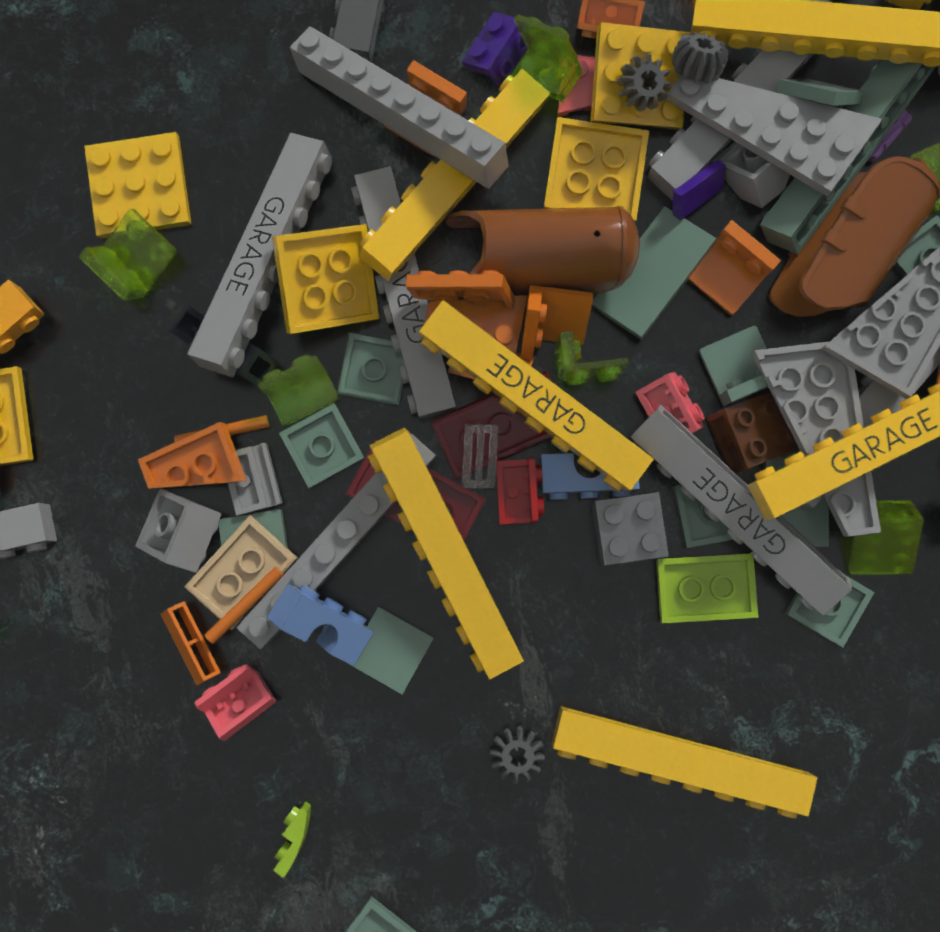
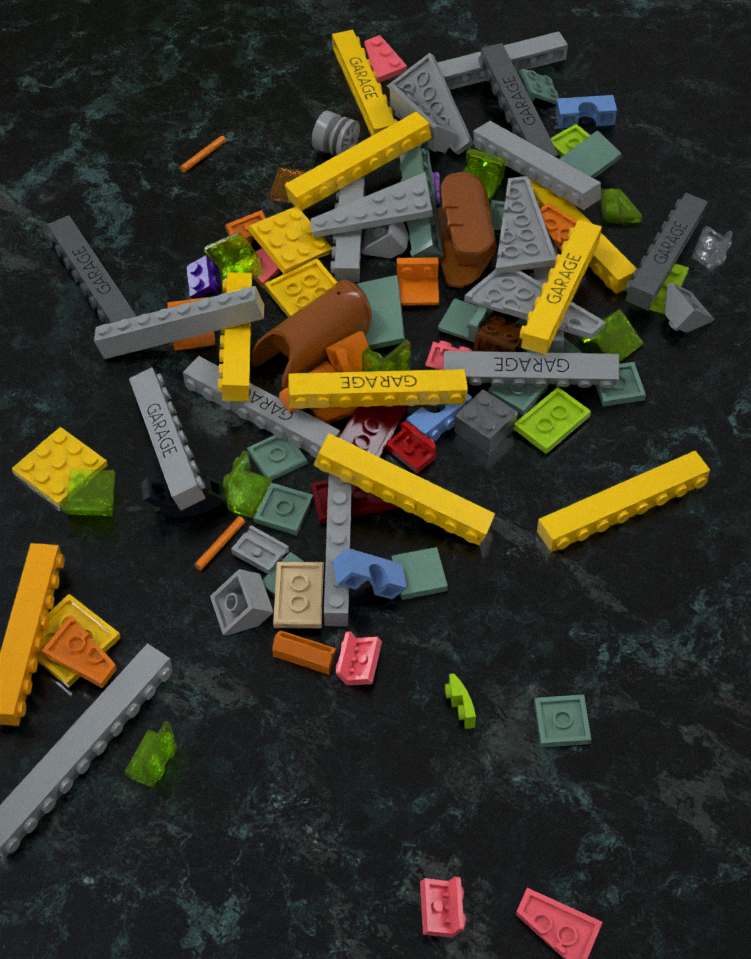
camera: 40 degrees left, 30 degrees down
orange wing [138,422,247,489] -> none
orange bar [205,566,284,644] -> none
yellow plate [272,224,379,334] -> none
orange wing [406,270,515,309] -> none
clear tile [462,423,499,488] -> none
dark grey gear [490,726,545,783] -> none
dark grey gear [616,54,672,112] -> none
dark grey gear [672,32,729,84] -> none
dark purple tile [673,160,725,220] -> none
sand green tile [776,79,864,106] -> none

